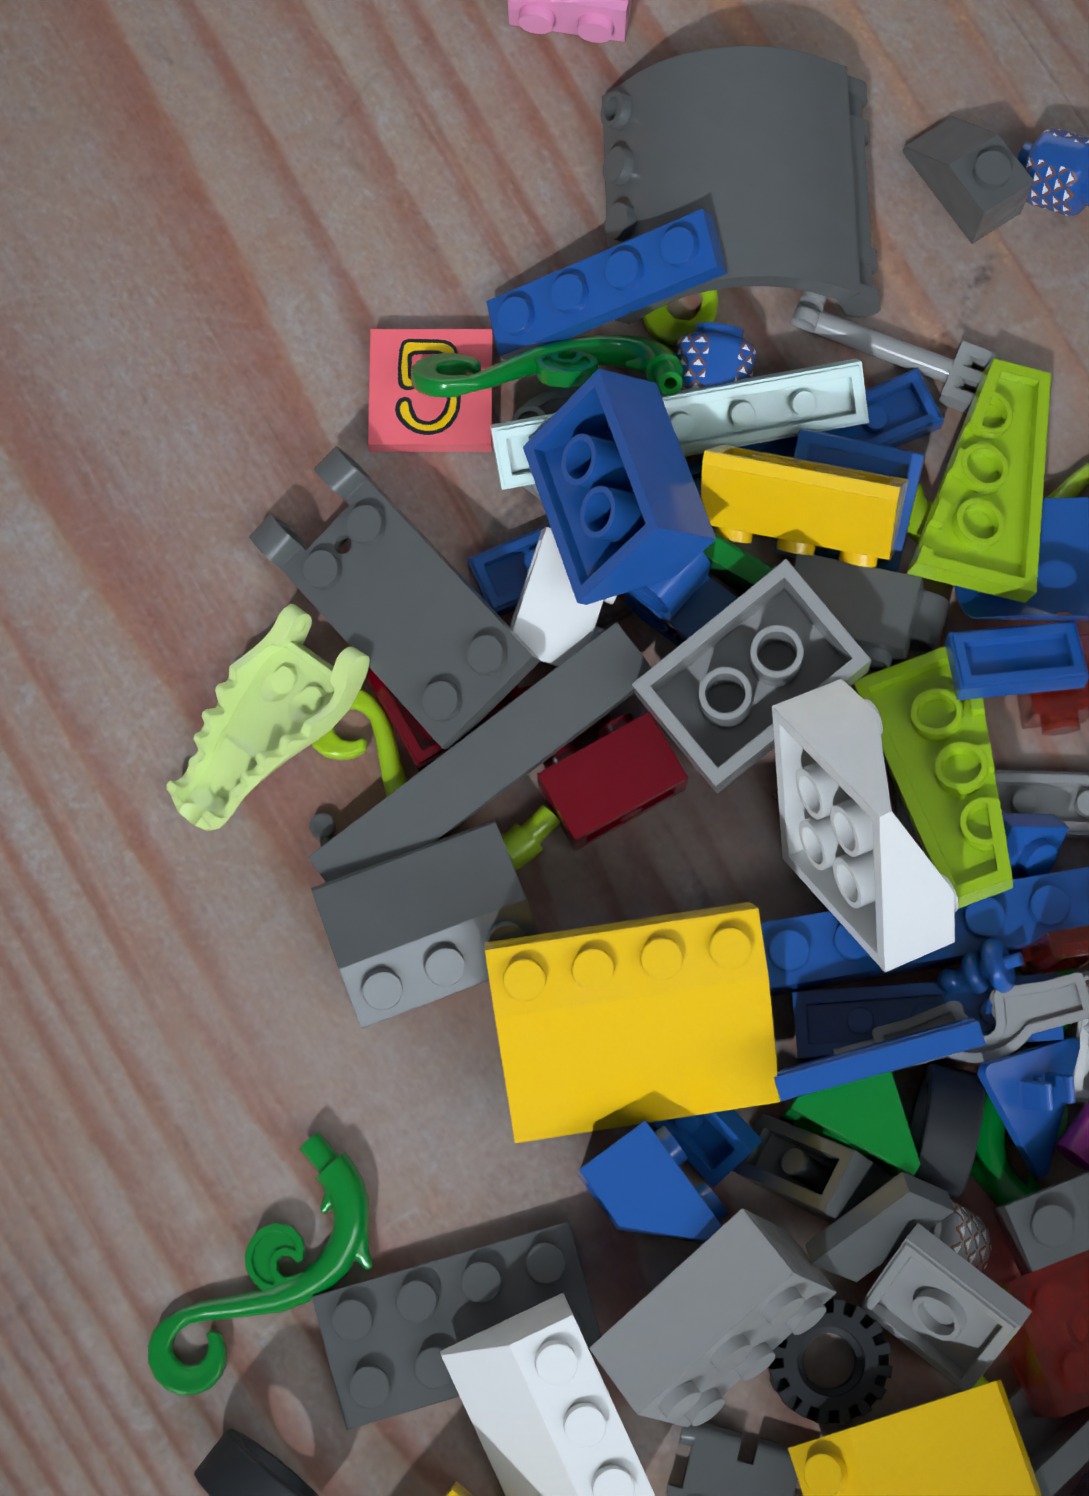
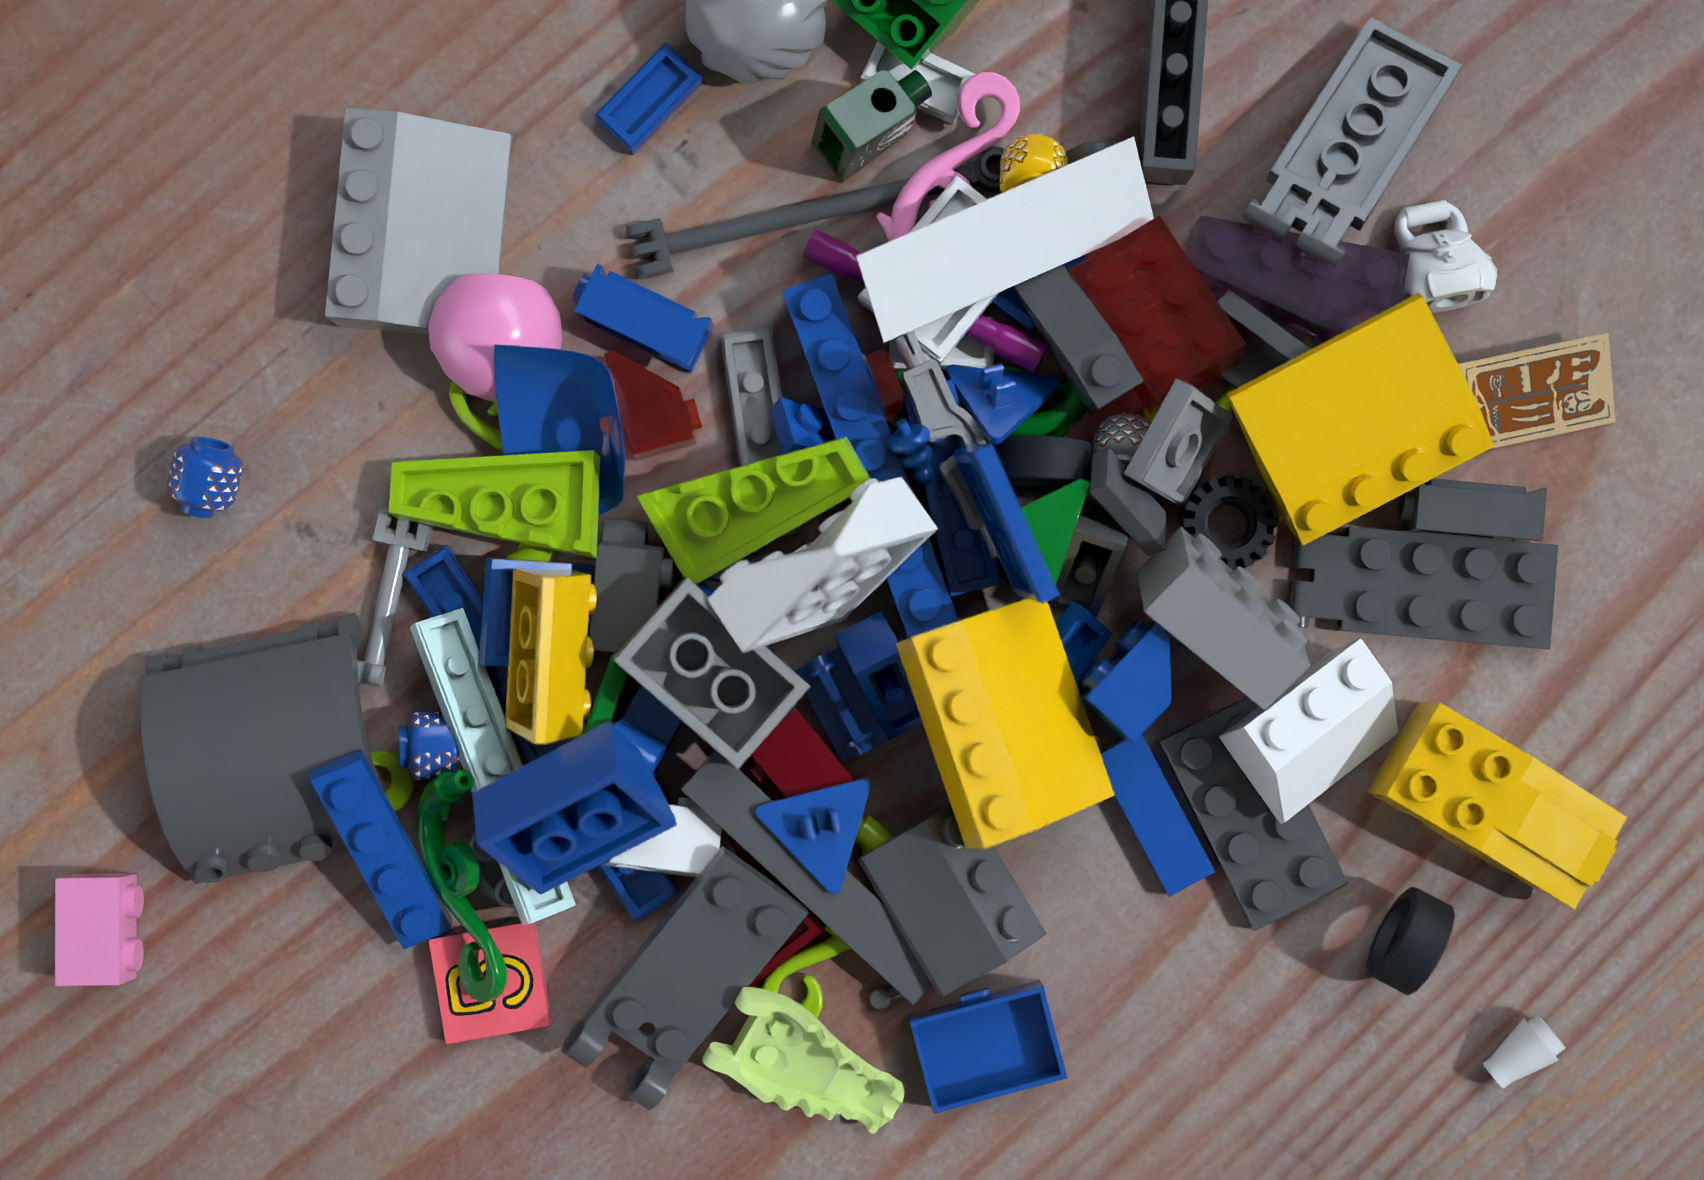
camera: 105 degrees left, 10 degrees up
green plant [148,1132,372,1396] -> none
dark grey slope [903,116,1034,244] -> none
blue tile [945,621,1089,700] -> none
none -> blue piece [755,779,870,894]
none -> blue hinge [794,647,889,764]
none -> blue slope [835,611,923,740]
none -> blue container [908,980,1068,1114]
none -> blue tile [1100,734,1215,897]

